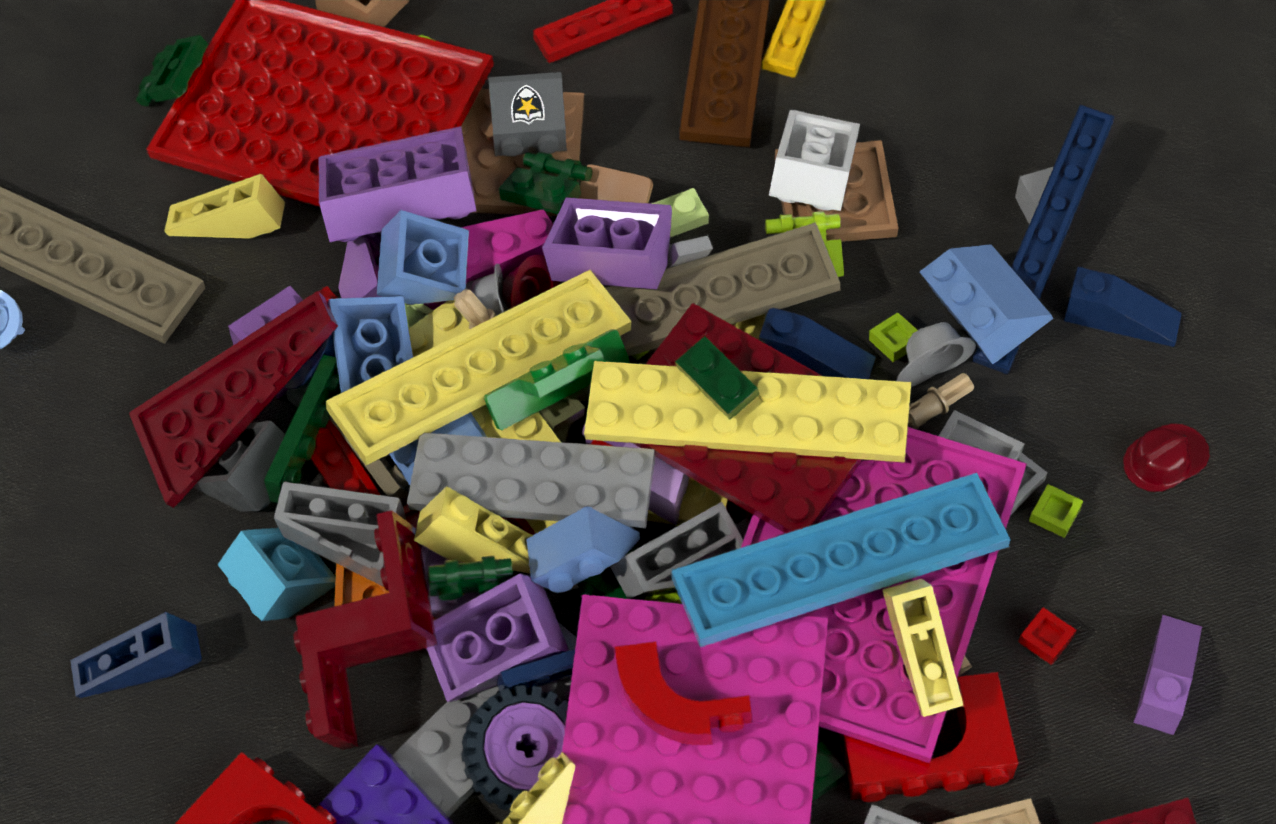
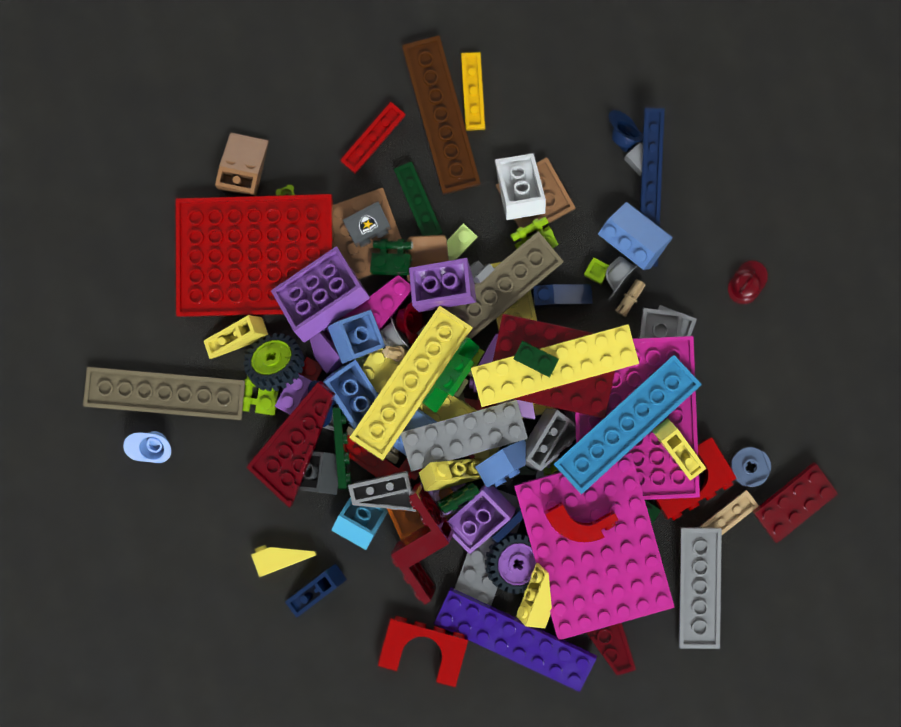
camera: 25 degrees left, 25 degrees up
dark green plate [136,35,209,107] -> none
red plate [1018,607,1076,665] -> none
lime plate [1029,484,1083,538] -> none
dark blue slope [1064,267,1182,347] -> none
medium lavender slope [1134,615,1202,735] -> none
none -> wheel [243,333,305,391]
none -> lime plate [243,376,280,416]
none -> light yellow slope [251,545,317,577]
none -> dark green plate [394,161,443,236]
none -> dark blue piece [608,110,643,152]
none -> sand blue plate [730,447,771,487]

